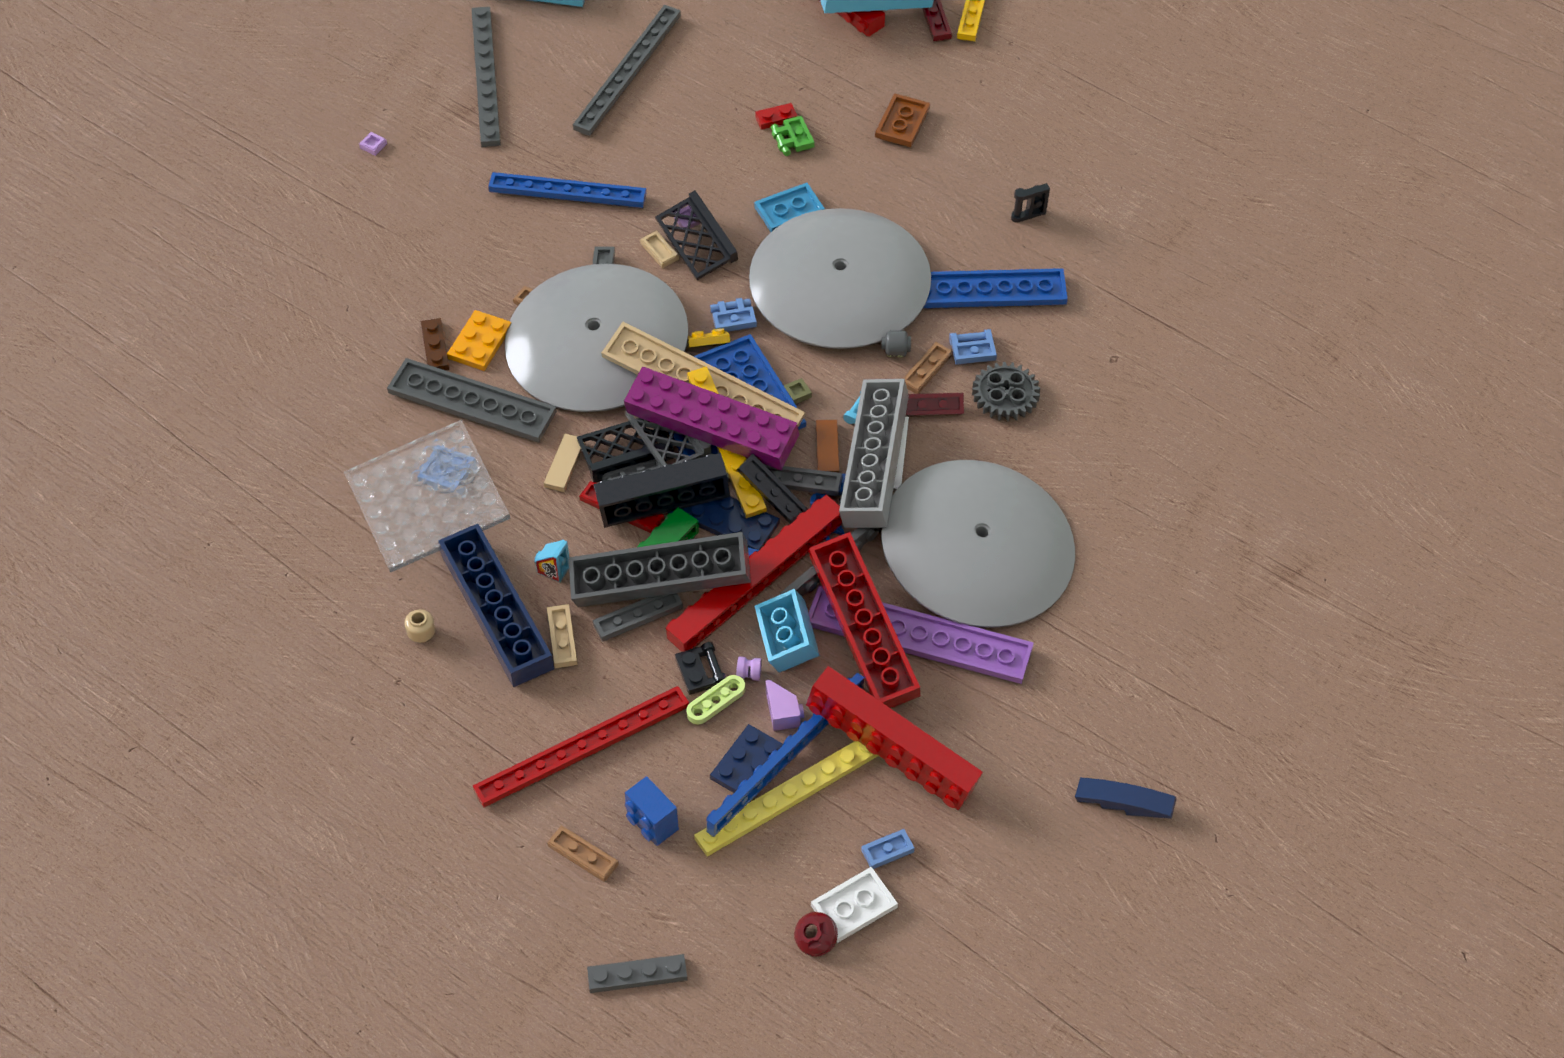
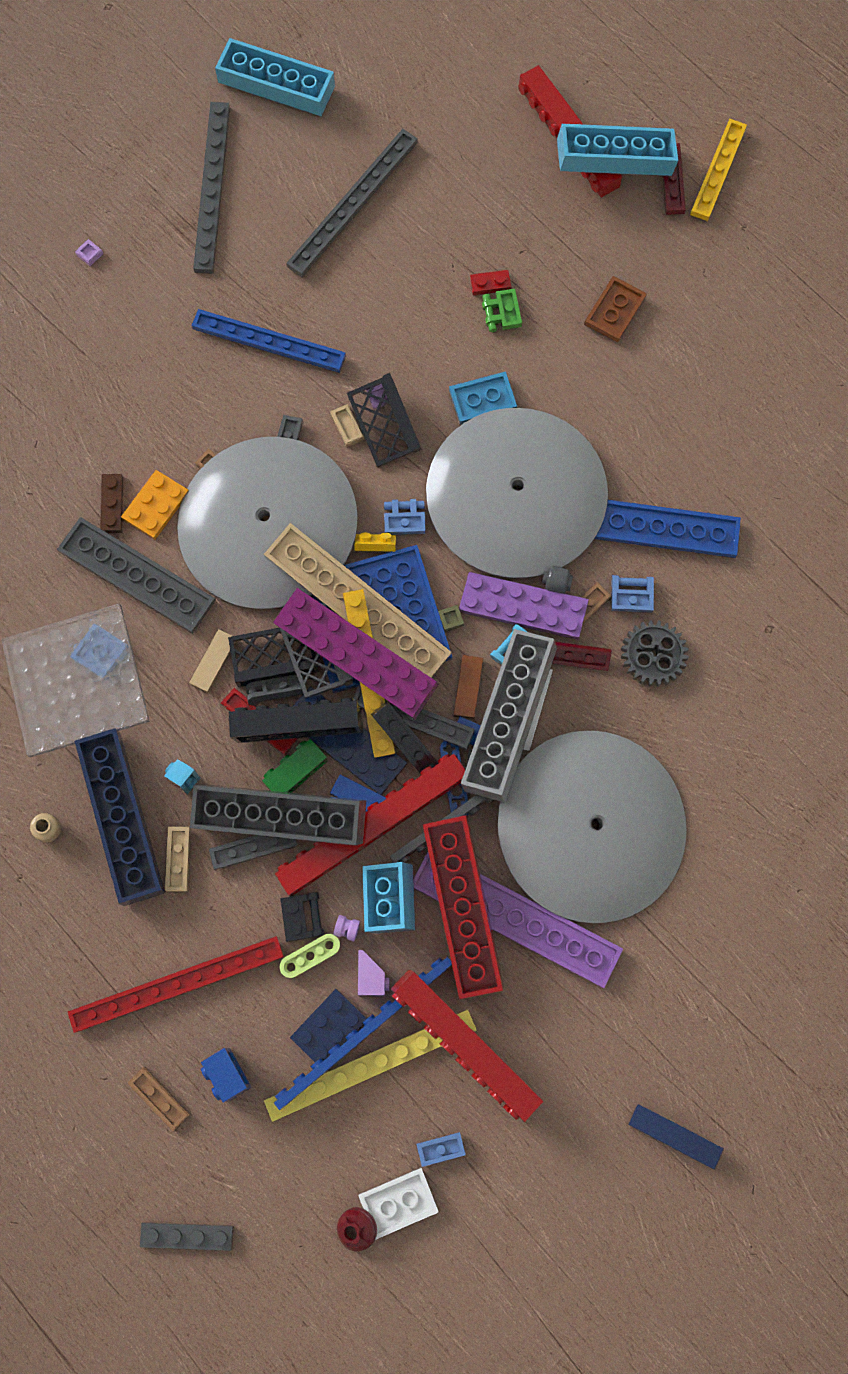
camera: 10 degrees right, 20 degrees up
black plate [1011,183,1050,223] -> none
none -> medium lavender plate [459,572,589,640]

